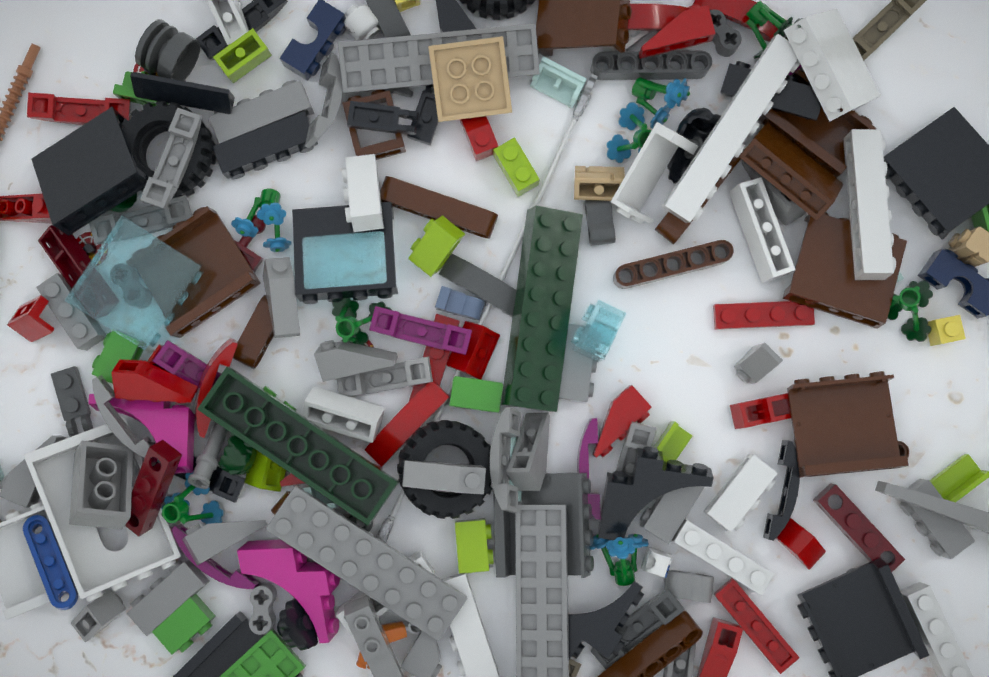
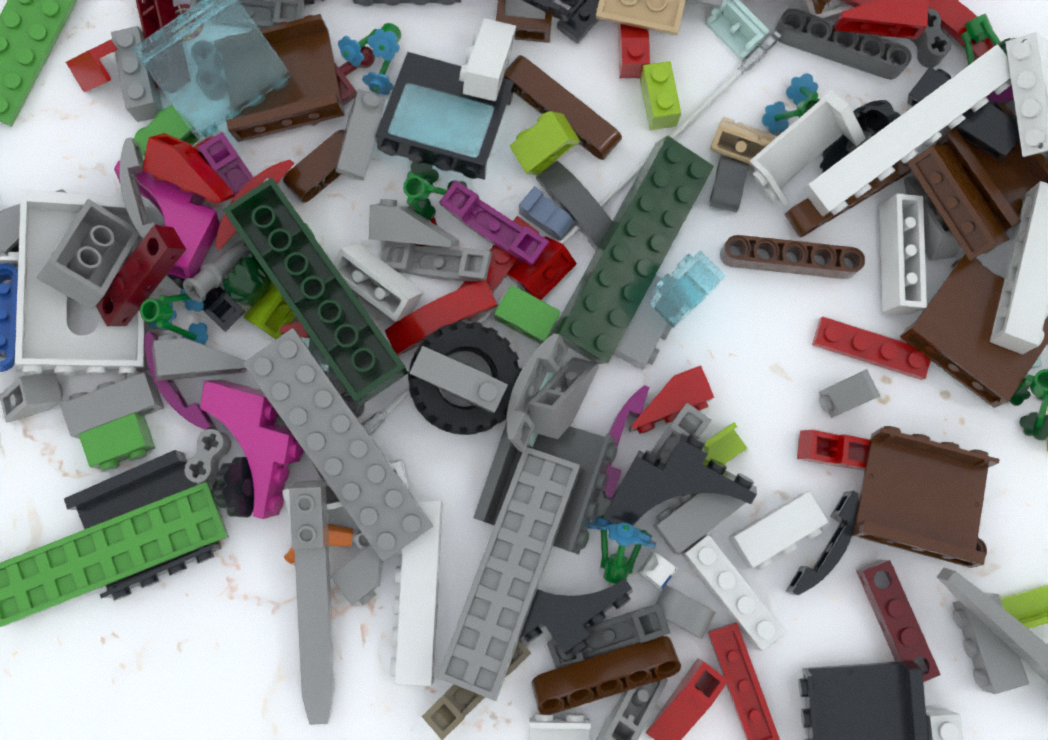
camera: 20 degrees right, 5 degrees down
dark grey hinge [51,366,93,437] -> none
lime brick [455,518,494,574] -> none
plant [632,77,690,129] -> none
red slope [776,518,826,570] -> none

